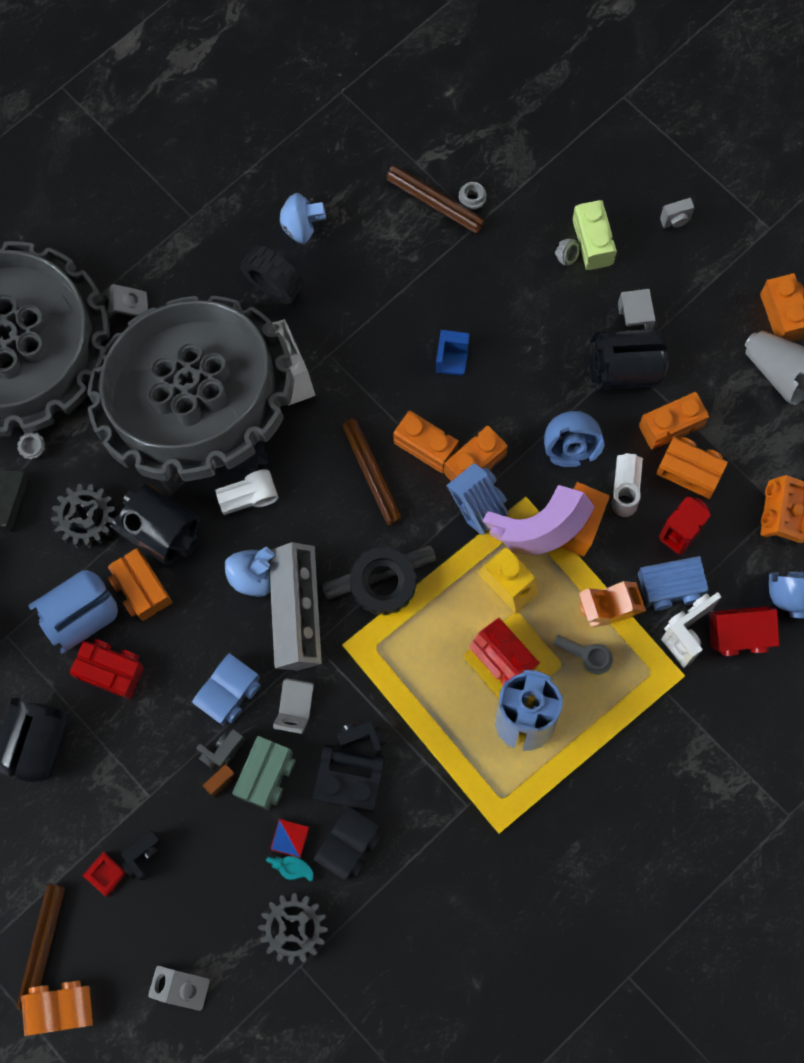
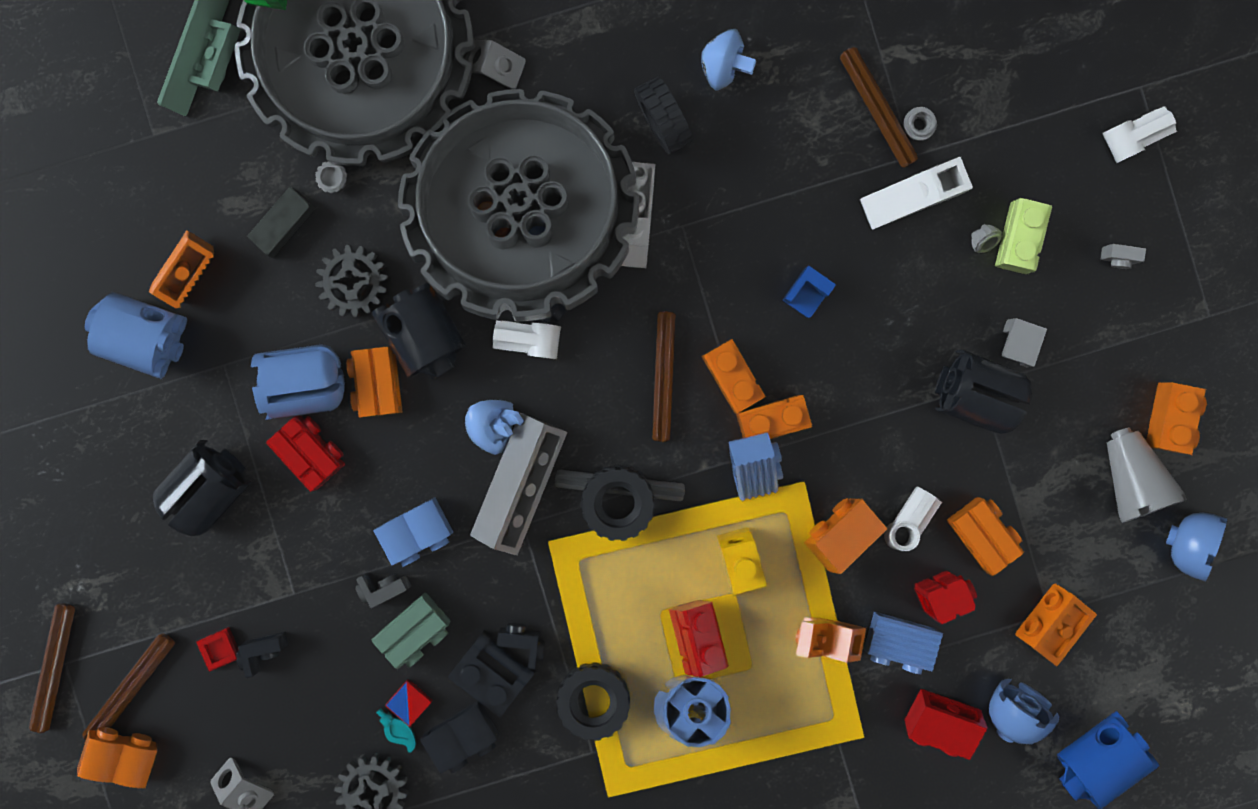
camera: 25 degrees right, 15 degrees up
dark orange tile [202,764,237,798] -> none
light grey bracket [273,678,314,734] -> none
lavender arch [483,485,595,555] -> none
medium blue cylinder [544,411,605,467] -> none
dark grey plate [553,634,613,675] -> none
orange brick [639,392,709,450] -> none
white bracket [661,592,722,668] -> none
none -> black tyre [556,662,630,741]
none -> white slope [860,157,973,230]
none -> white piece [1102,106,1177,163]

